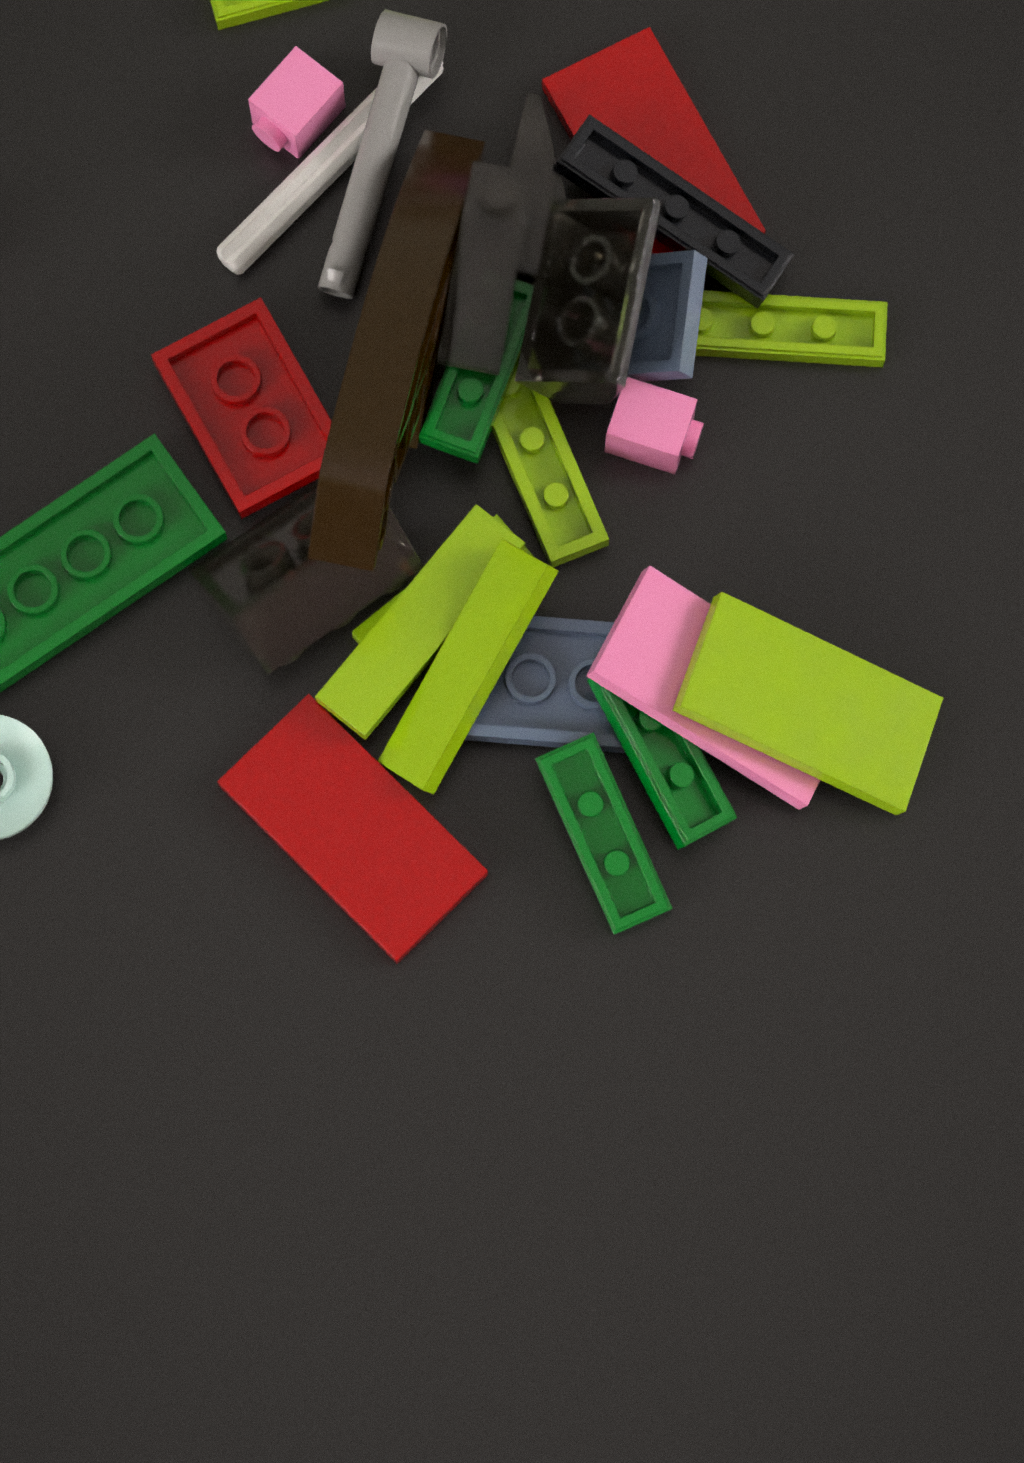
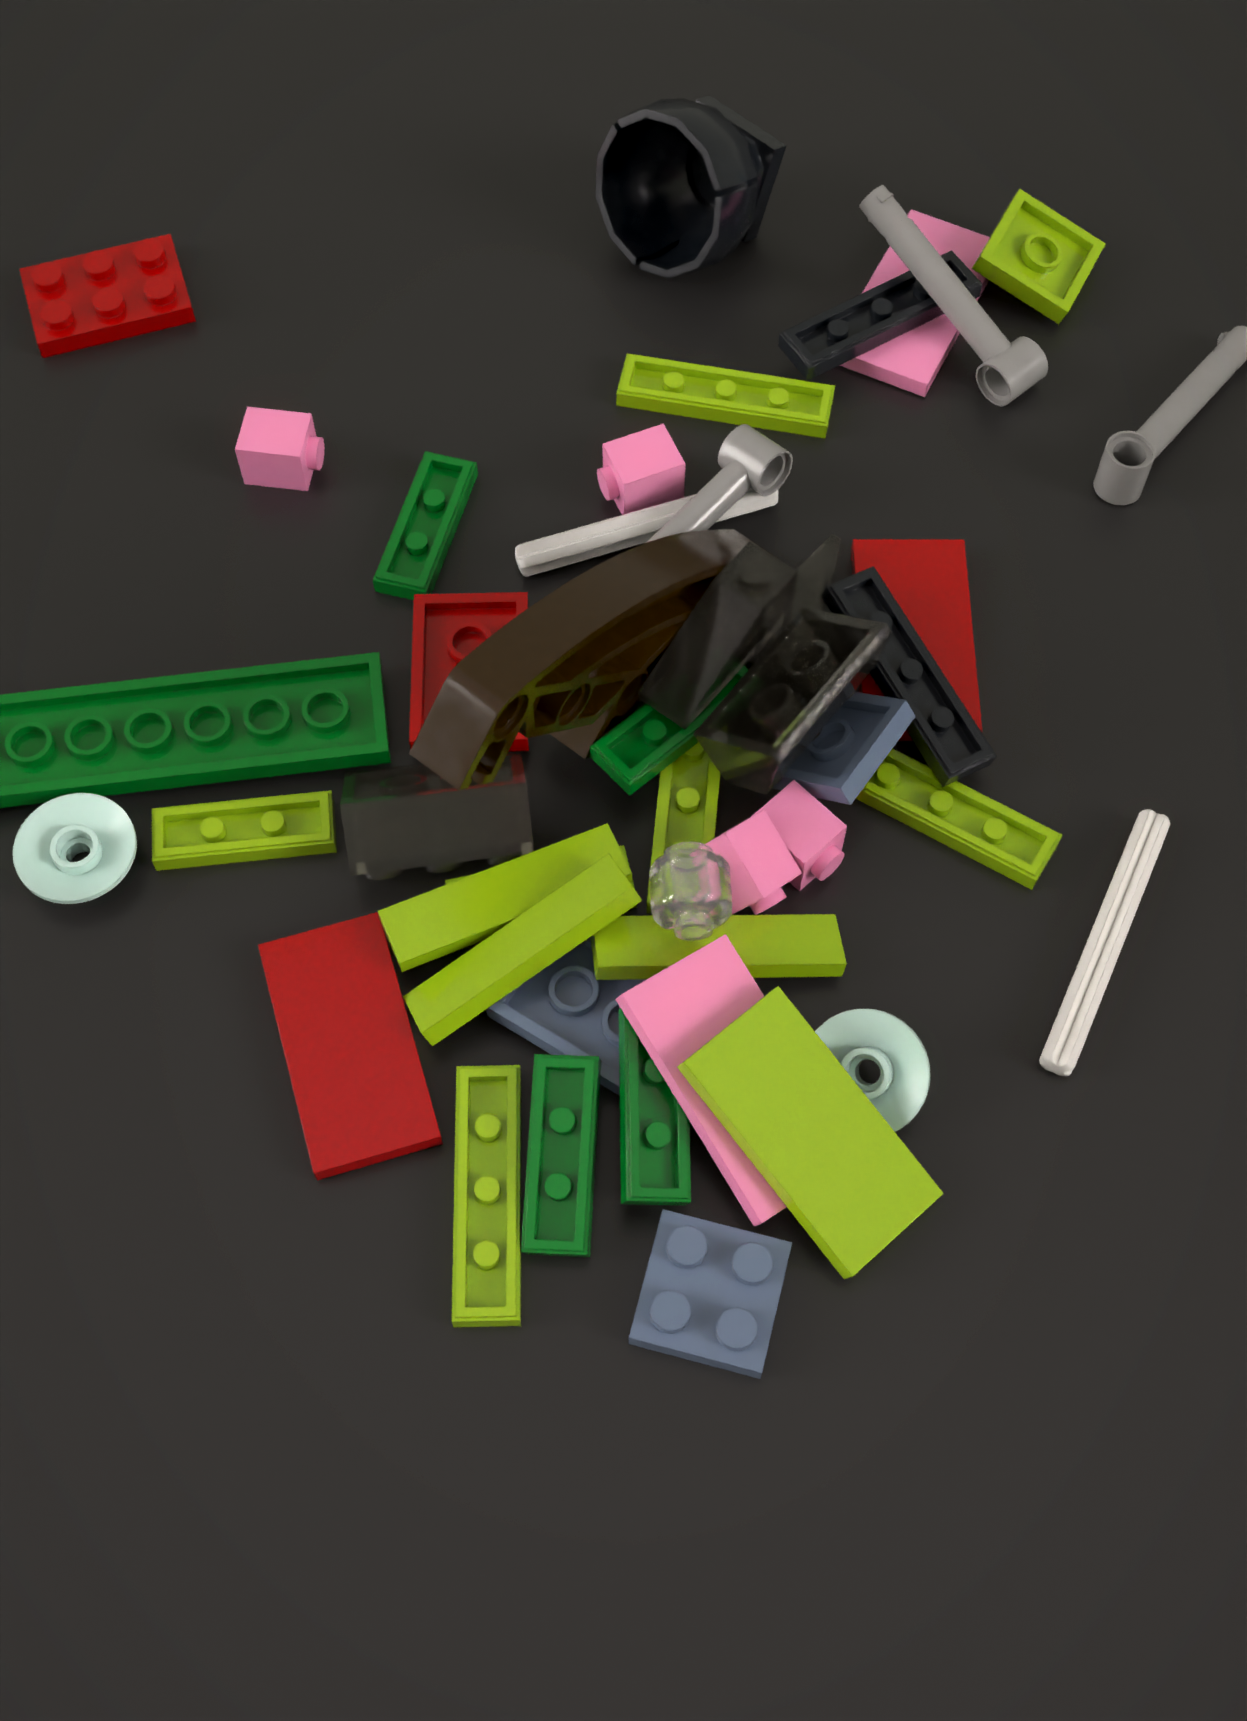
camera: 30 degrees right, 15 degrees down
none -> lime tile [152,790,337,871]
none -> green tile [373,451,478,600]
none -> lime tile [452,1065,521,1327]
none -> lime tile [590,914,847,980]
none -> sand blue plate [629,1209,792,1379]
none -> clear head [649,841,733,941]
none -> bright pink brick [689,809,802,915]
none -> light aqua dish [815,1008,930,1132]
none -> white axle [1039,809,1171,1076]

